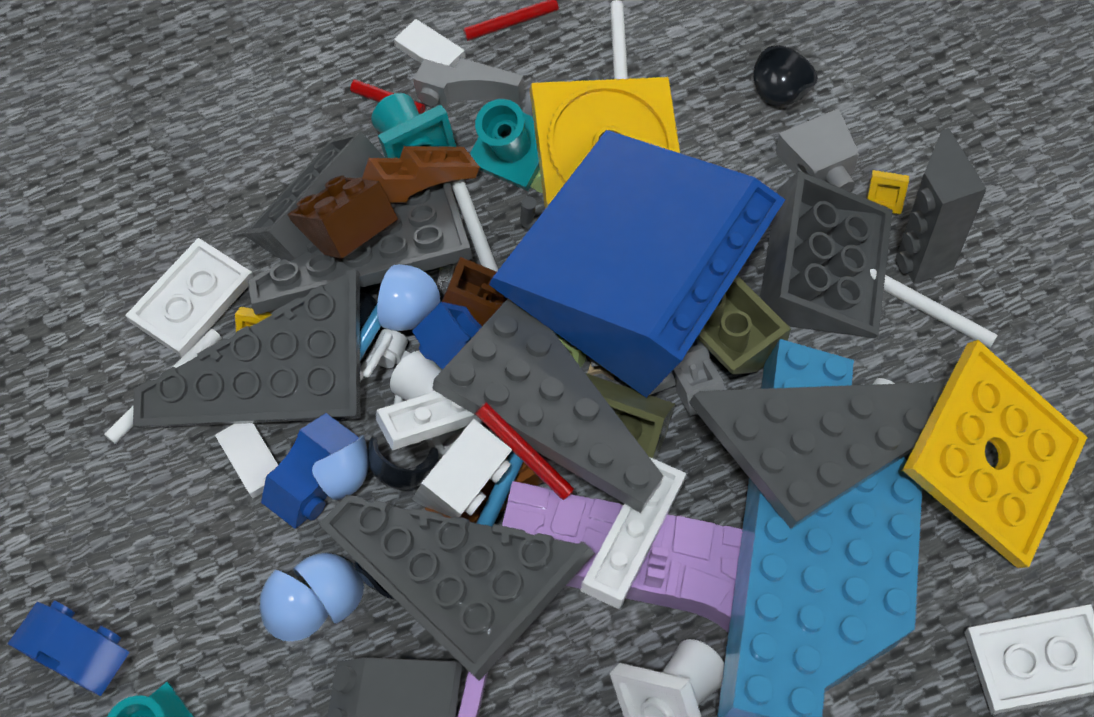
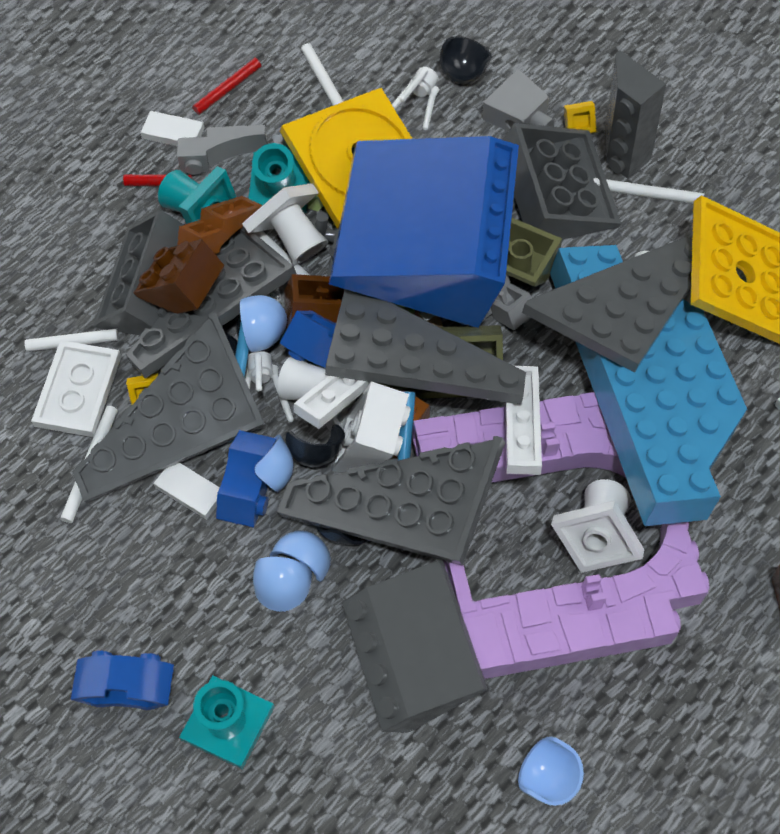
camera: 25 degrees left, 0 degrees up
red bar [475,402,574,500] -> none
none -> white bar [25,328,118,352]
none -> white plant [242,183,328,265]
none -> white plant [392,67,439,130]

